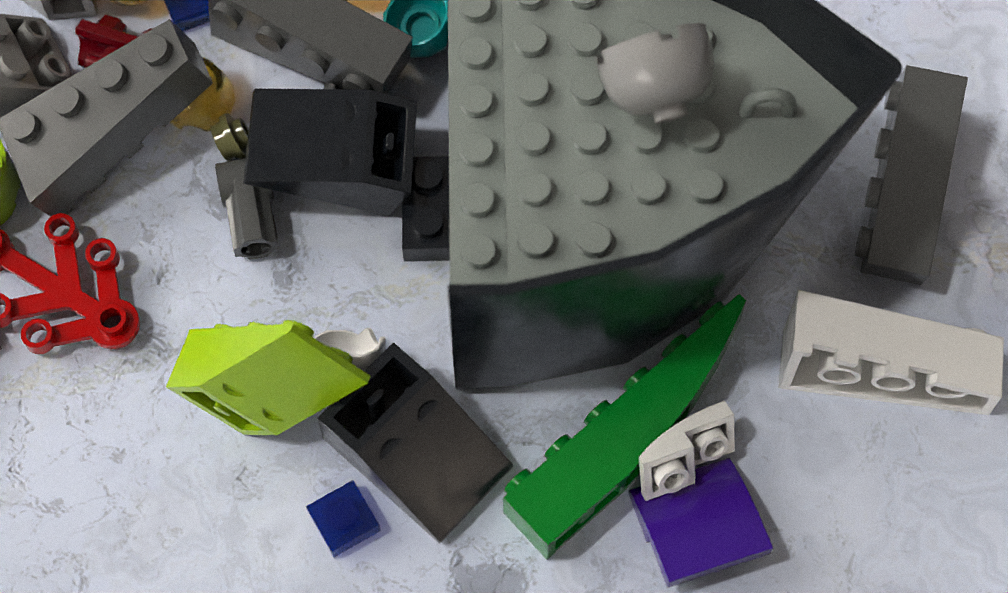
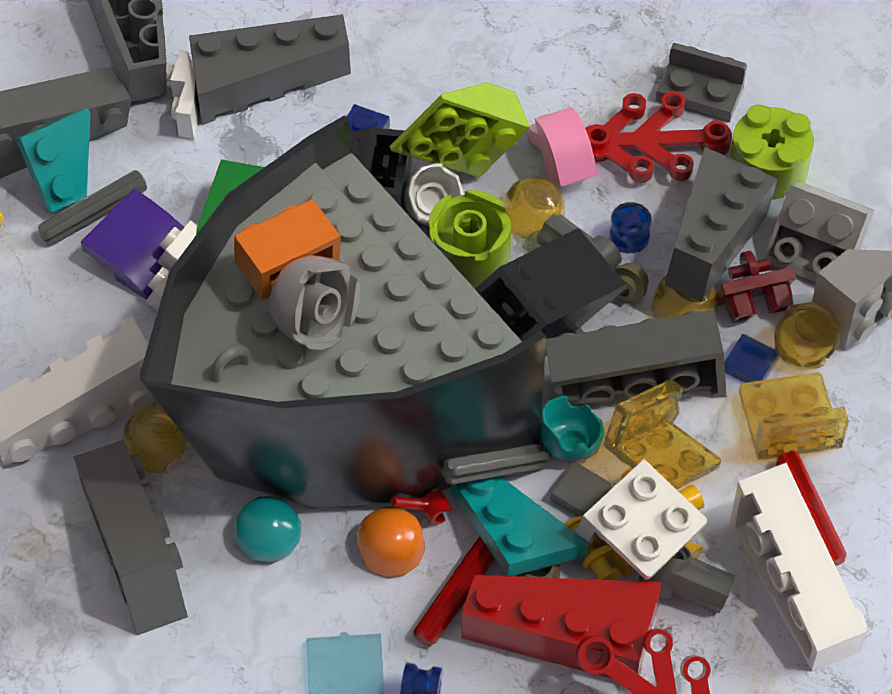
camera: 145 degrees right, 10 degrees down
none -> clear yellow hair [122,405,187,473]
none -> orange brick [234,199,341,300]
none -> lime brick [429,190,511,289]
none -> clear yellow hair [502,177,565,239]
none -> bright pink brick [527,107,598,187]
none -> clear blue wheel [609,202,652,254]

